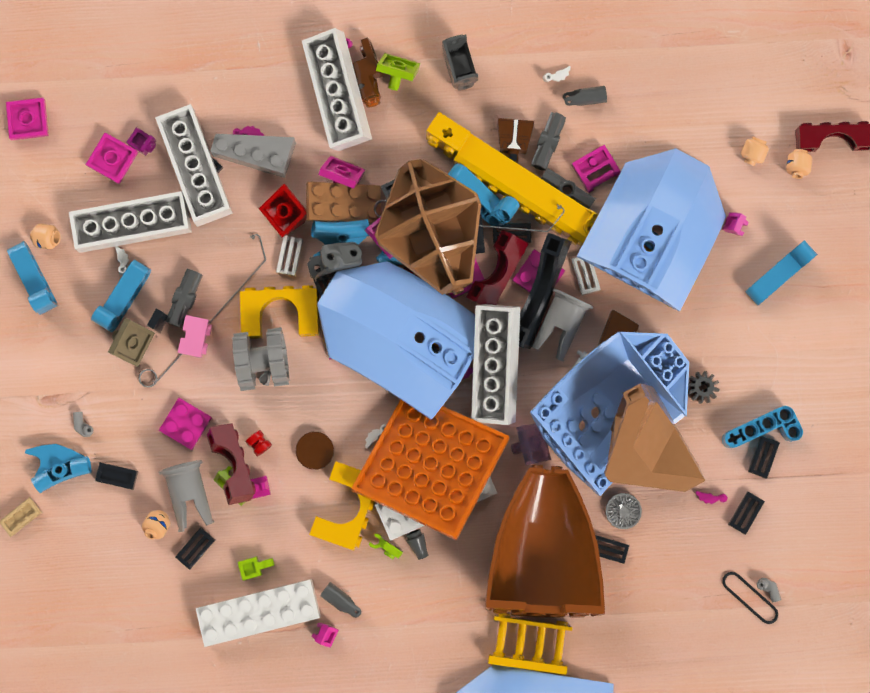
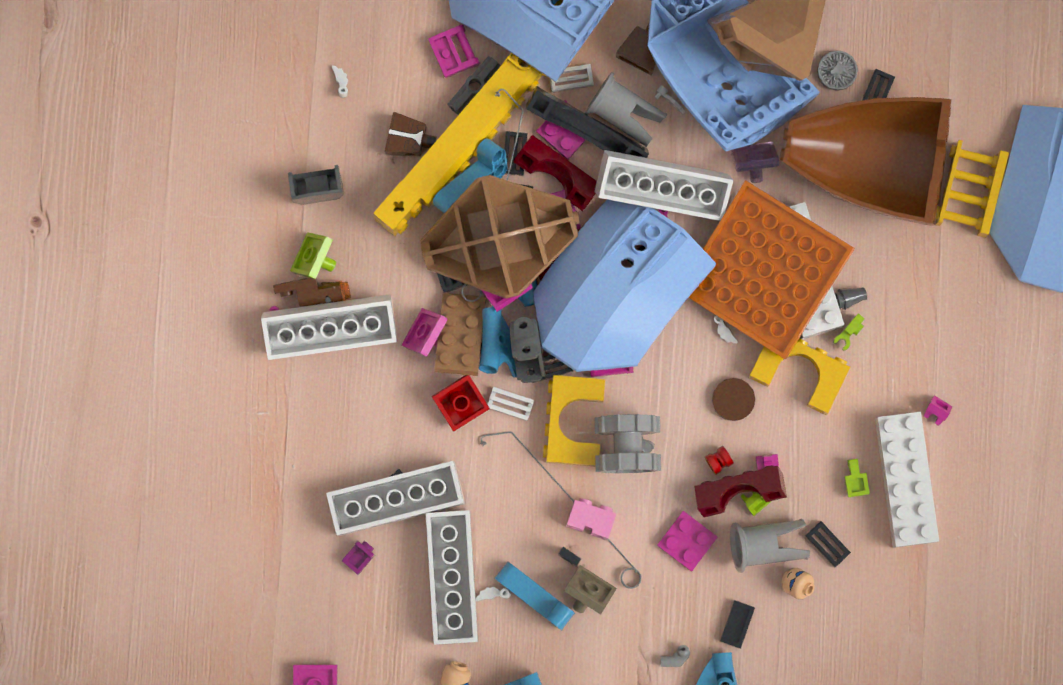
camera: 80 degrees left, 0 degrees up
dark pink plate [85,133,138,184] -> none
dark grey piece [165,269,203,328] -> none
light grey wedge [210,134,296,178] -> none
dark pink piece [233,126,264,136] -> none
dark grey piece [320,582,361,618] -> none
dark grey piece [531,112,566,171] -> none
dark grey piece [563,86,607,106] -> none

